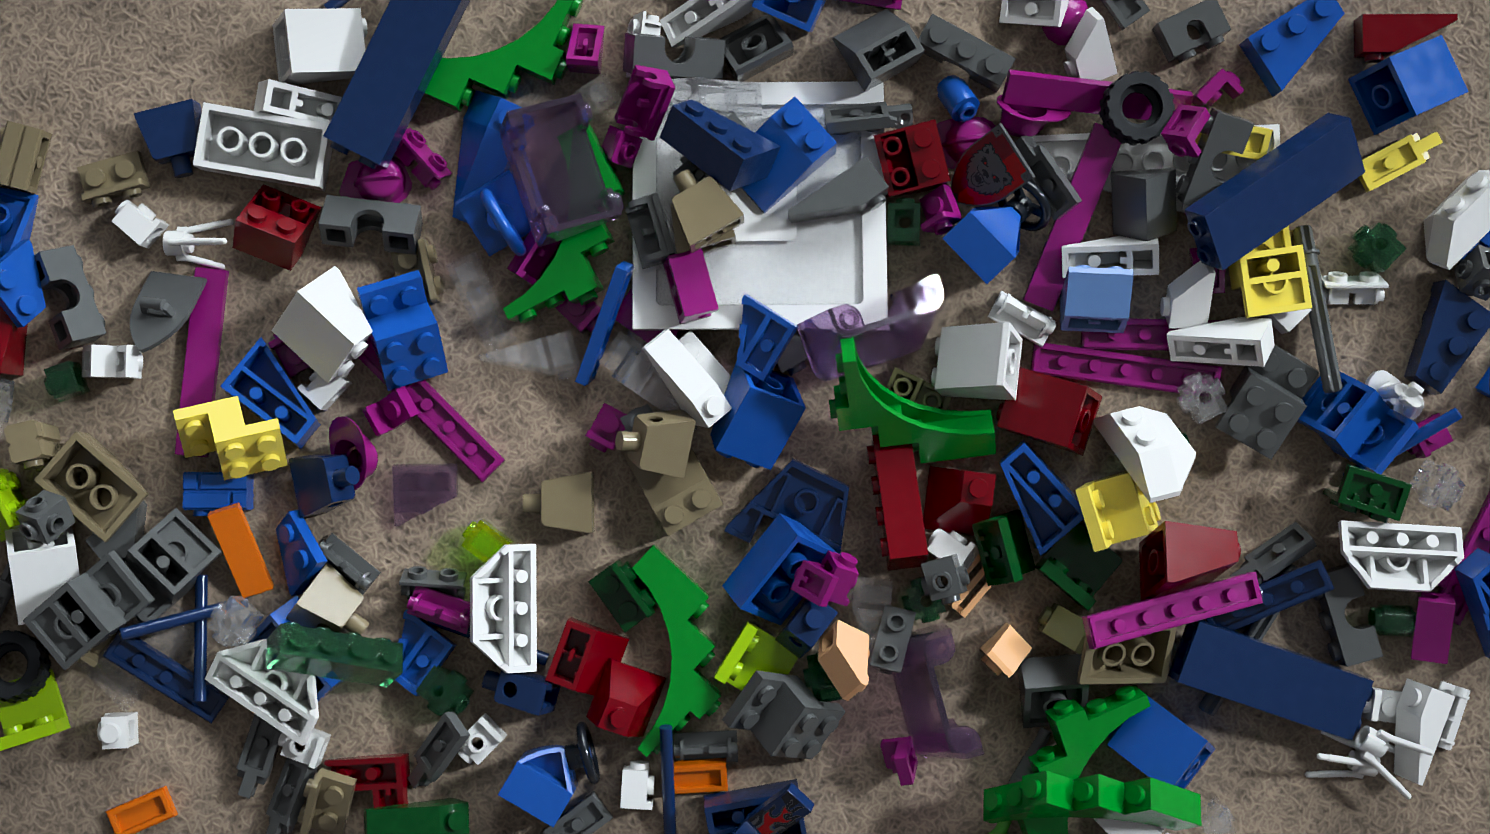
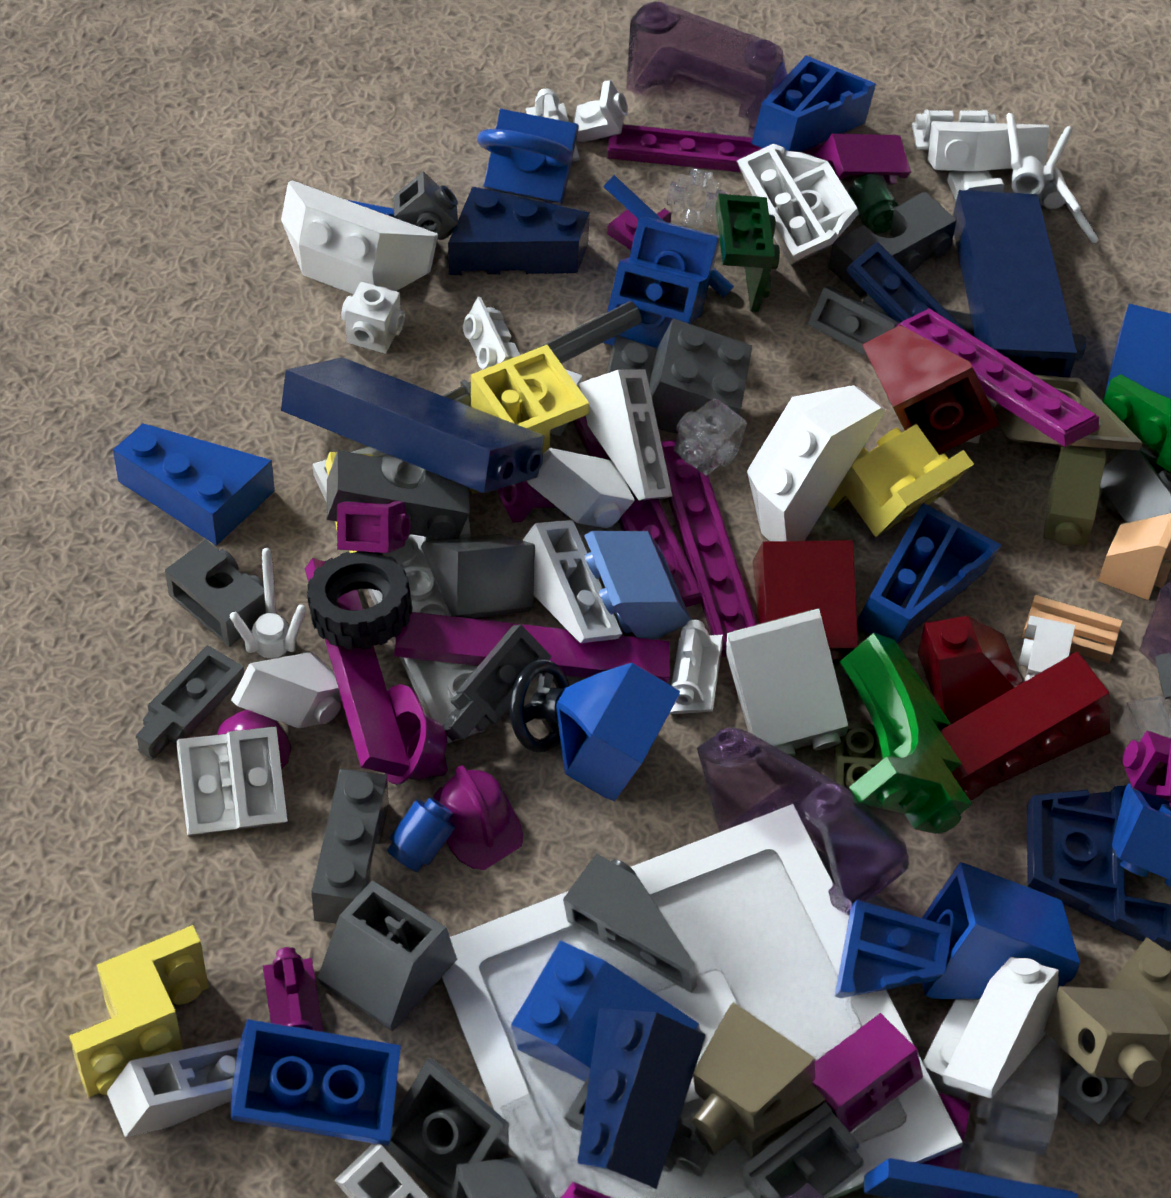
camera: 120 degrees left, 35 degrees down
magenta bracket [585,403,627,453] -> none
dark grey hinge [823,101,913,135] -> none
dark red slope [873,119,951,197] -> none
clear green brick [888,198,921,246] -> none
clear green brick [901,576,946,623] -> none
magenta bracket [919,184,963,235] -> none
dark grey brick [921,554,970,605] -> none
shield [951,123,1035,206] -> none
dark green bracket [972,510,1035,586] -> none
dark green bracket [1035,523,1122,611] -> none
magenta bracket [1192,68,1244,107] -> none
blue slope [1348,35,1469,135] -> none
clear green brick [1348,222,1407,273] -> none
dark red slope [1354,14,1458,63] -> none
light yellow hinge [1358,132,1443,193] -> none
white piece [1365,370,1425,420] -> none
none -> white plant [230,548,306,659]
none -> white brick [341,282,405,354]

